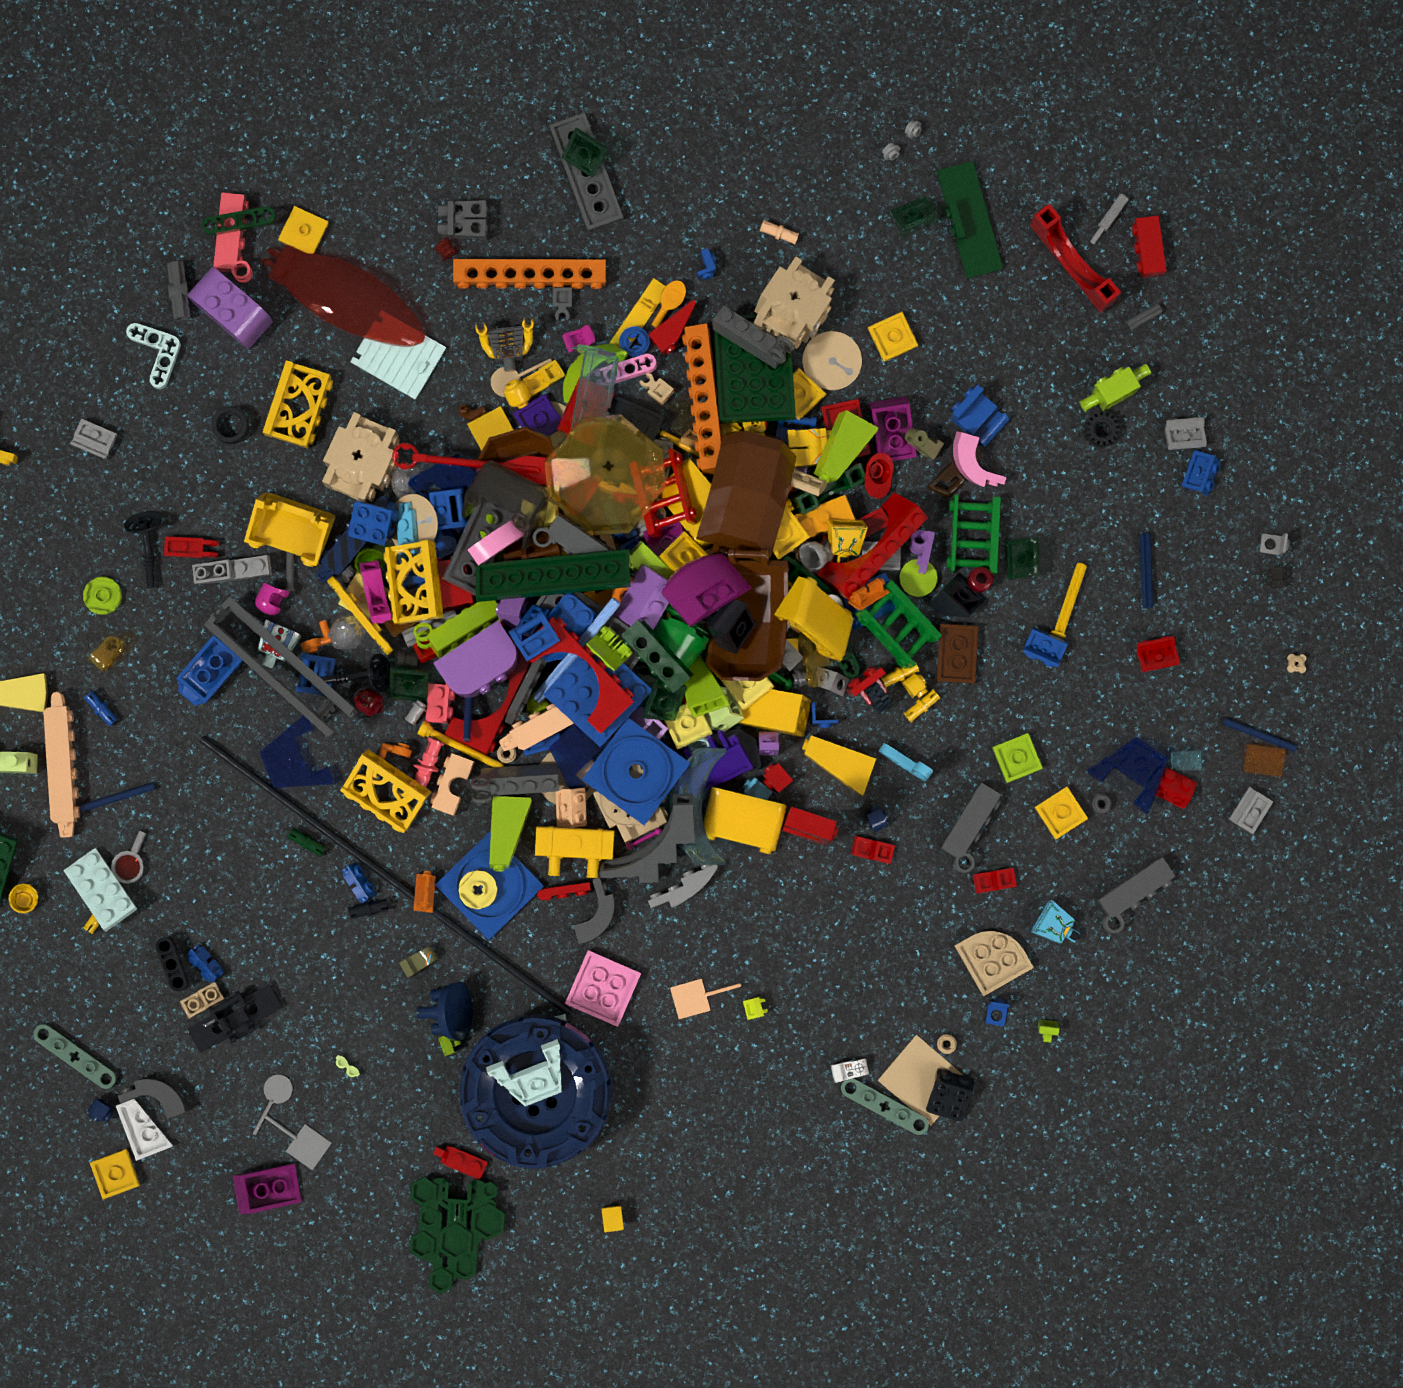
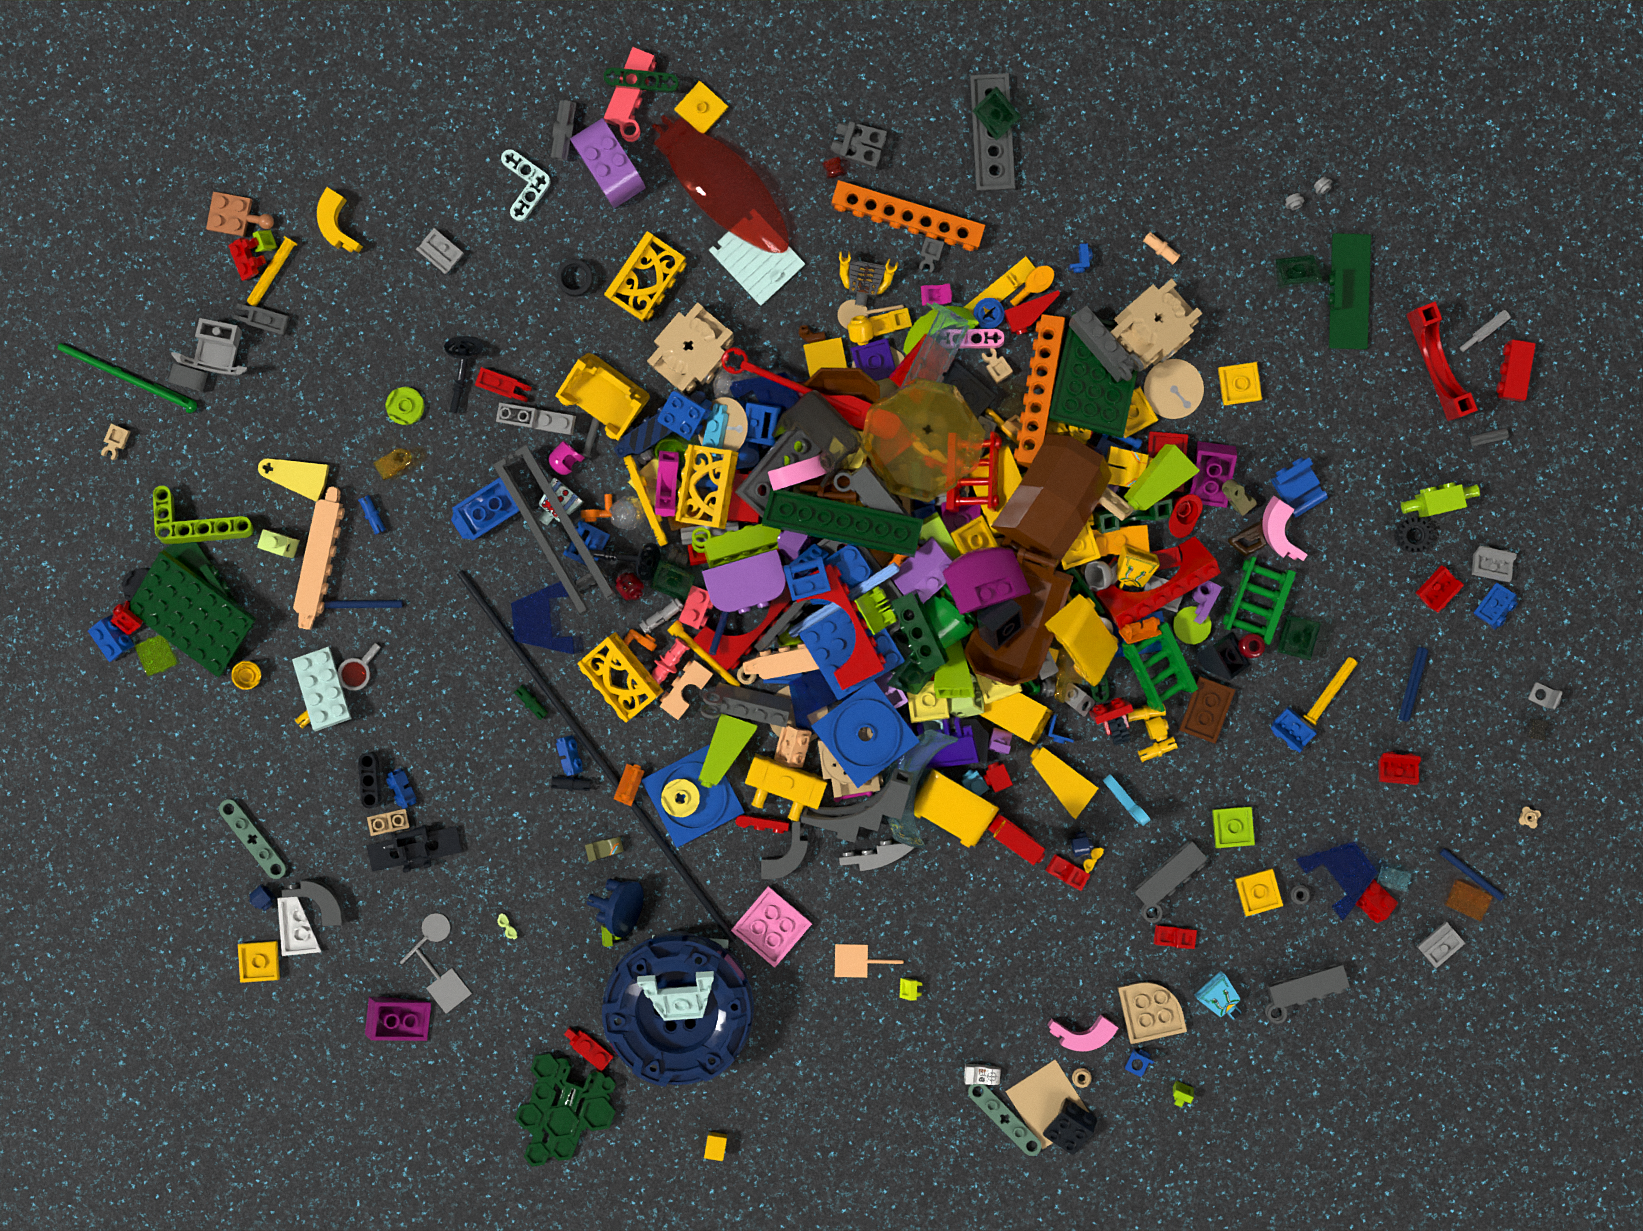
camera: 20 degrees right, 5 degrees up
none -> light grey pin [639,612,665,634]
none -> bright pink arch [1047,1014,1118,1051]
none -> yellow piece [1083,847,1104,873]
none -> red bracket [1416,565,1464,612]

